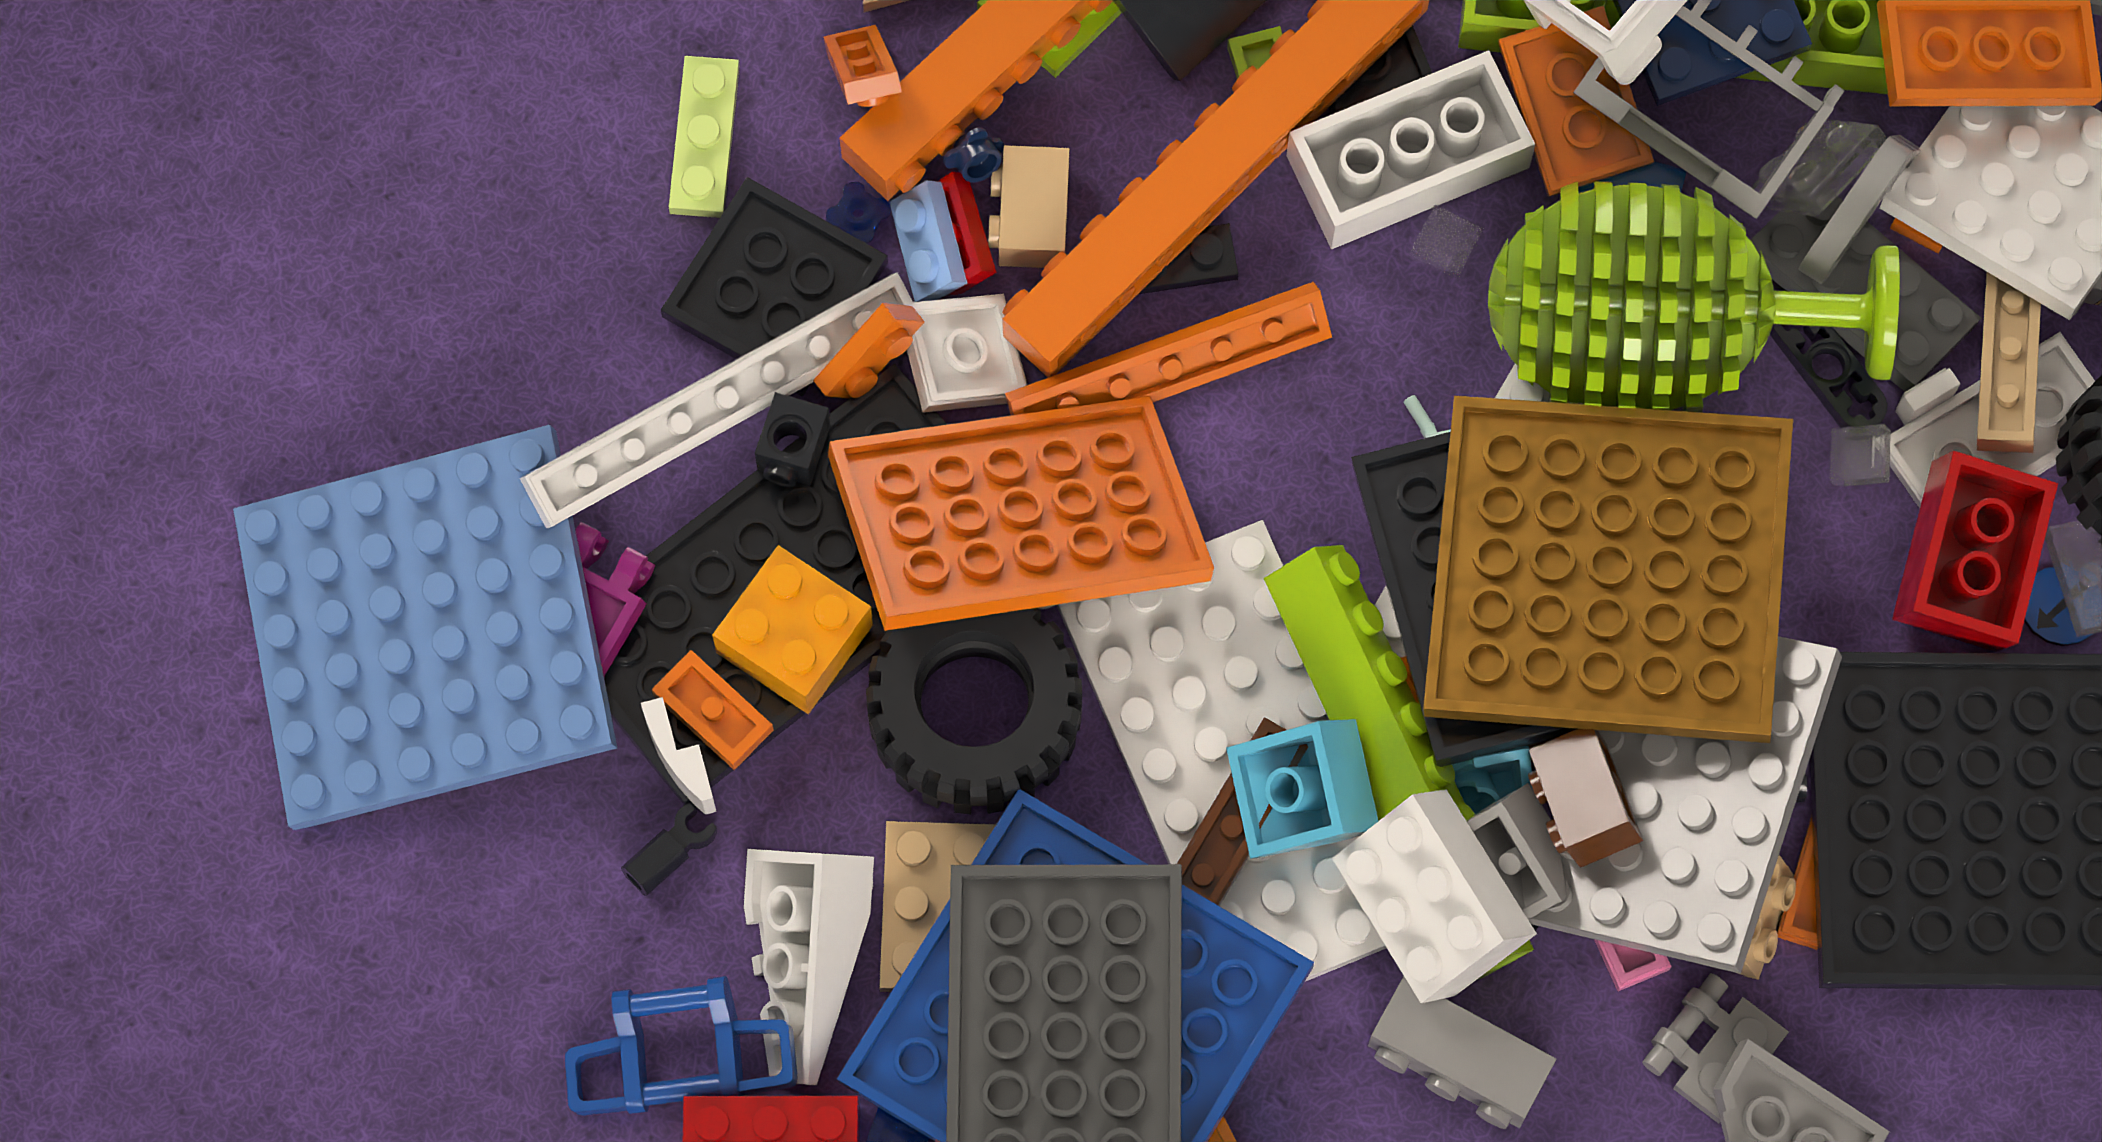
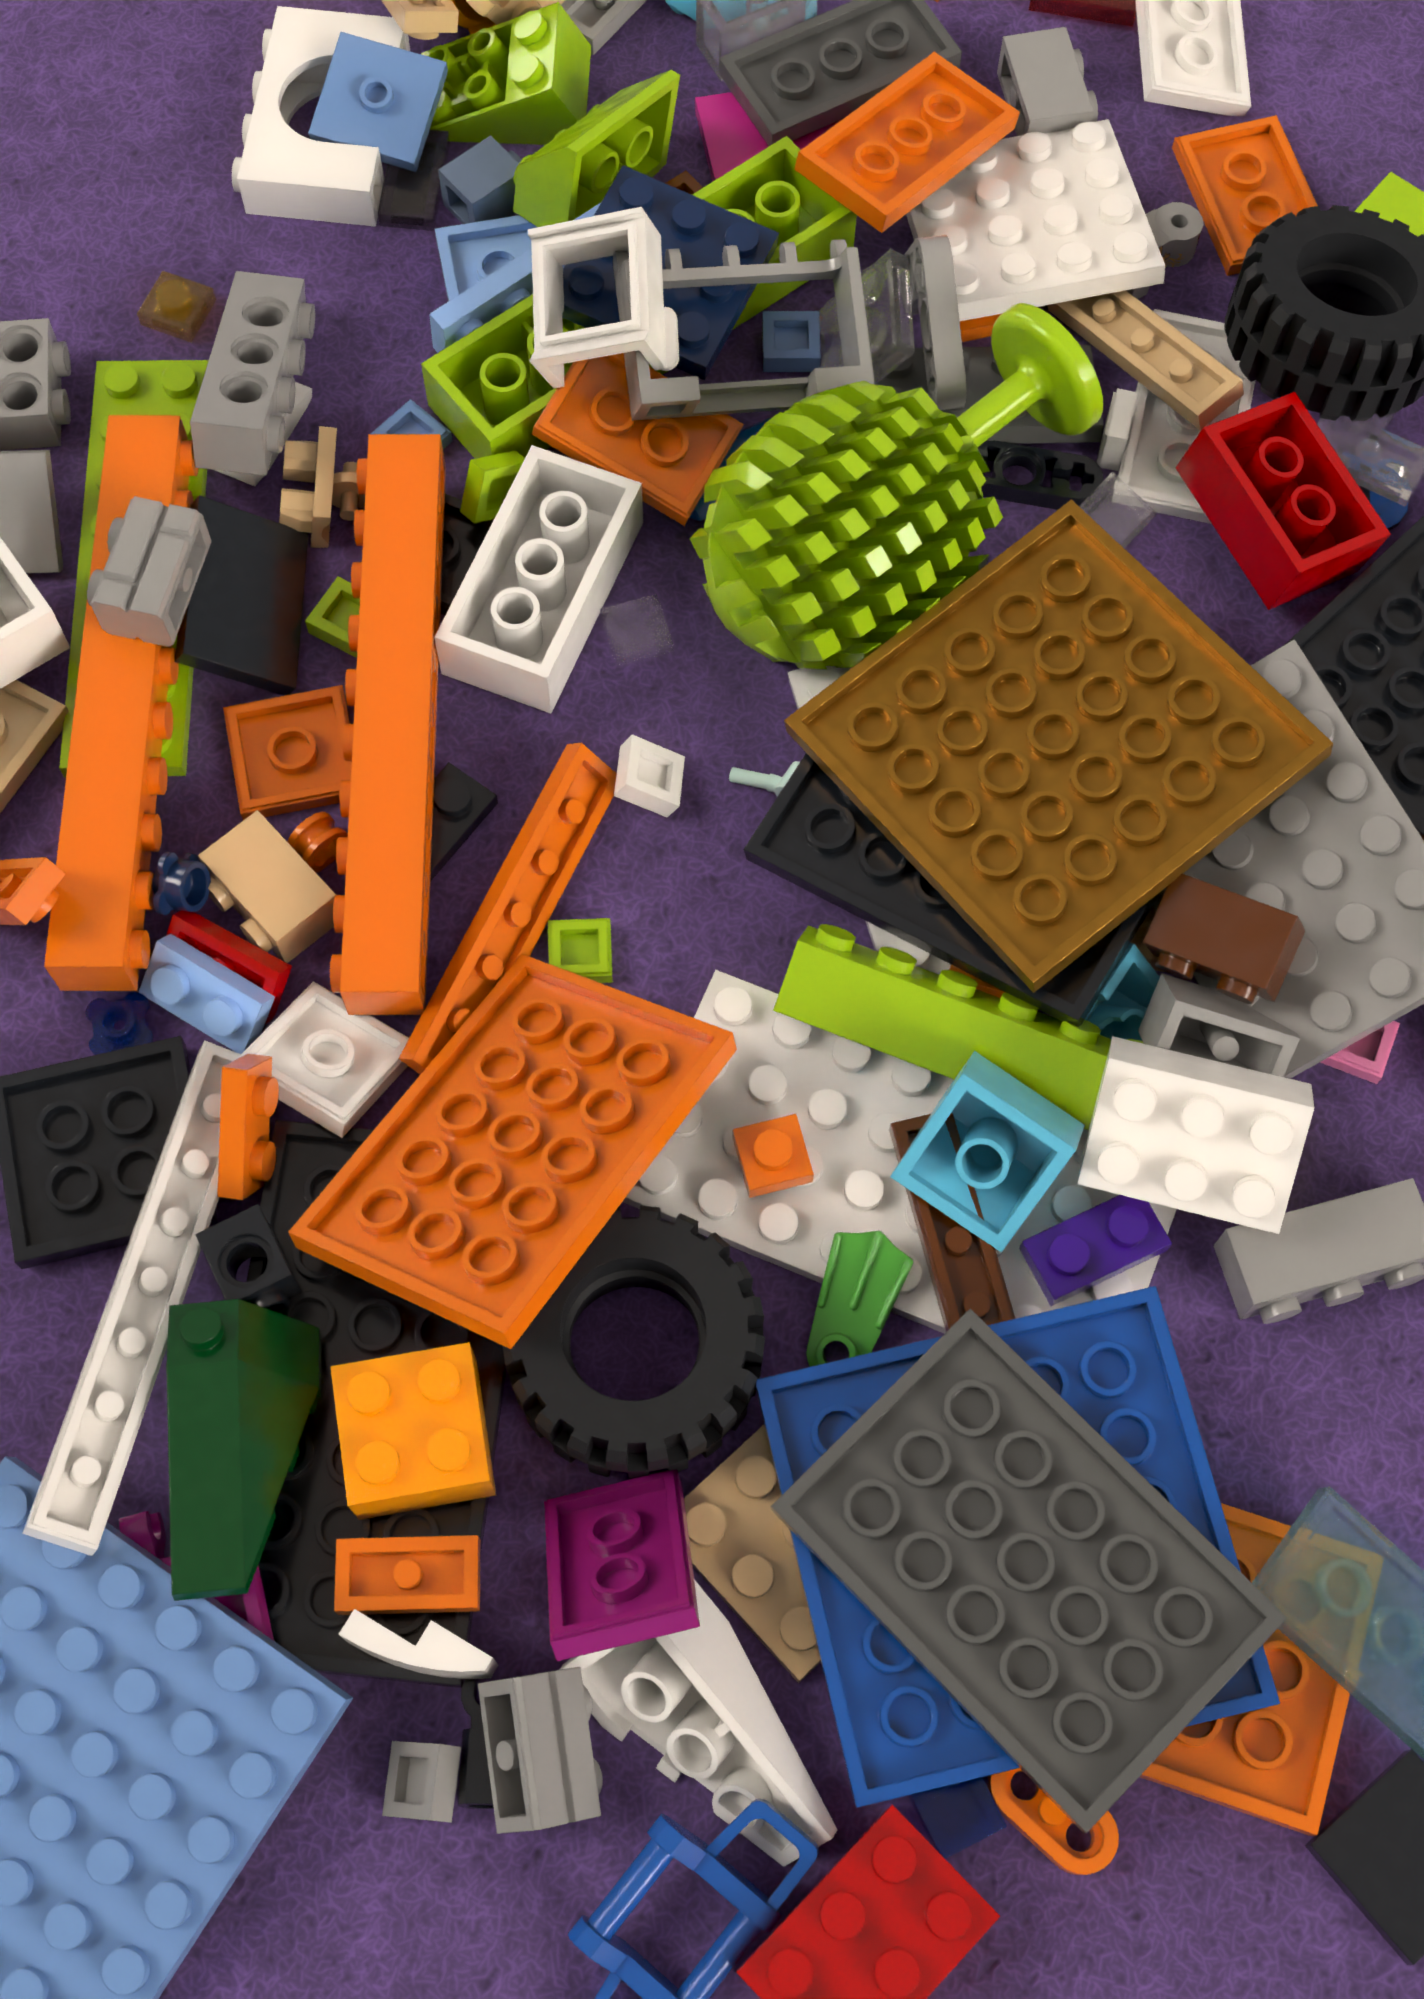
camera: 45 degrees left, 5 degrees down
none -> dark green wedge [166,1299,321,1601]
none -> orange tile [223,685,352,820]
none -> orange bush [287,811,348,873]
none -> light grey plate [382,1741,461,1823]
none -> lime plate [460,450,525,524]
none -> light grey brick [478,1667,603,1834]
none -> magenta tile [544,1469,700,1661]
none -> lime tile [548,918,613,983]
none -> white plate [614,734,685,817]
none -> orange plate [732,1114,814,1198]
none -> medium blue plate [762,311,821,372]
none -> bright green piece [807,1230,914,1367]
none -> dark purple plate [1019,1195,1172,1306]

